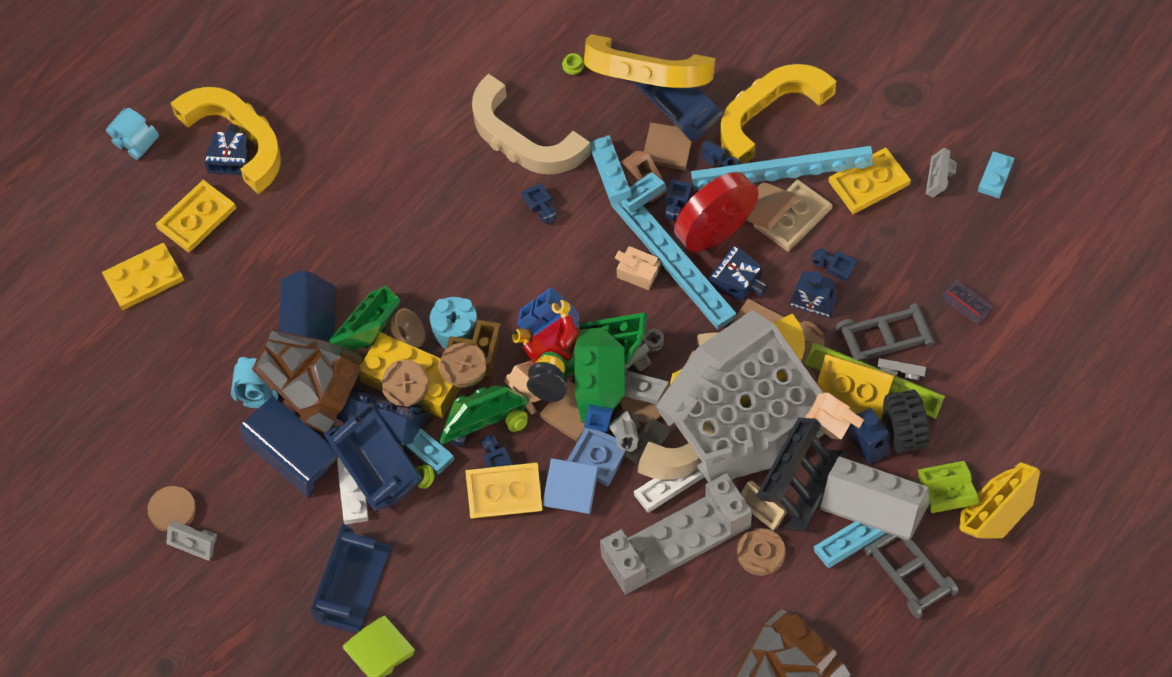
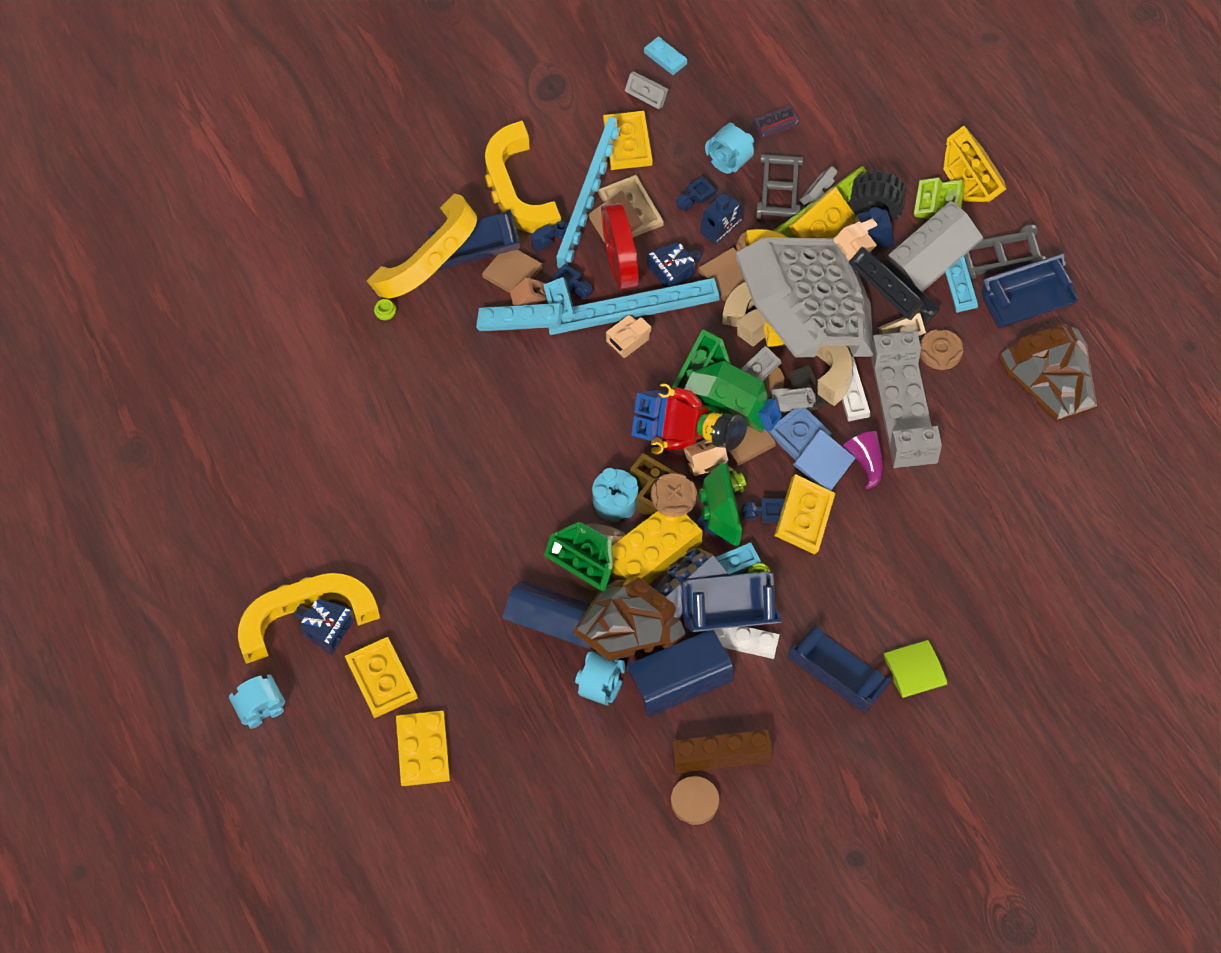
camera: 70 degrees left, 0 degrees up
light grey hinge [166,520,217,561] -> none
medium nougat tile [382,360,429,407] -> none
tan arch [472,74,591,175] -> none
dark blue plate [521,183,557,224] -> none
none -> reddish brown brick [672,729,772,774]
none -> medium azure brick [705,123,754,174]
none -> magenta hat [842,431,883,489]
none -> dark blue piece [982,253,1078,329]

